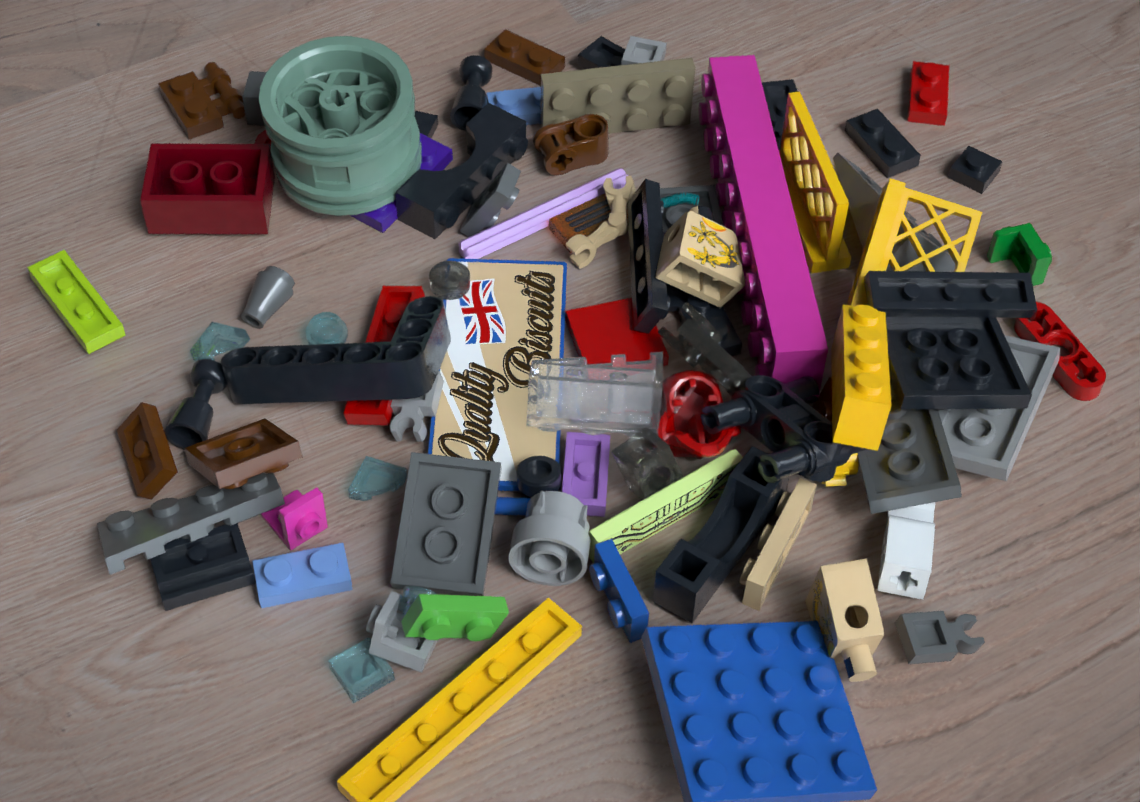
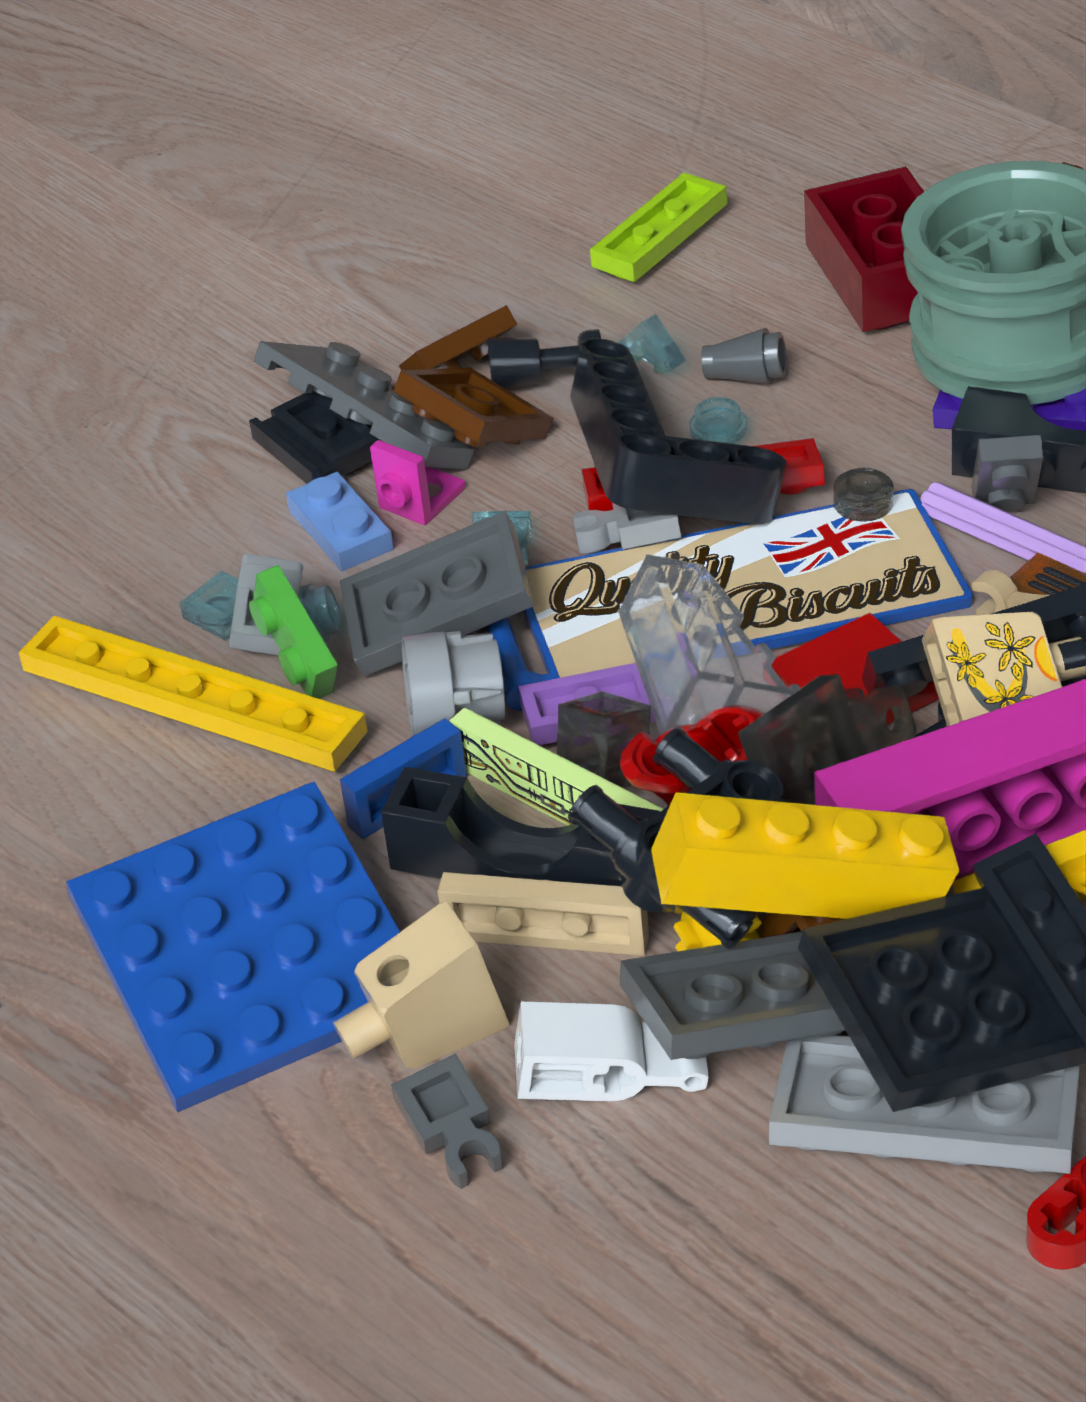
camera: 80 degrees right, 10 degrees down
black tile [516,456,561,497] -> none

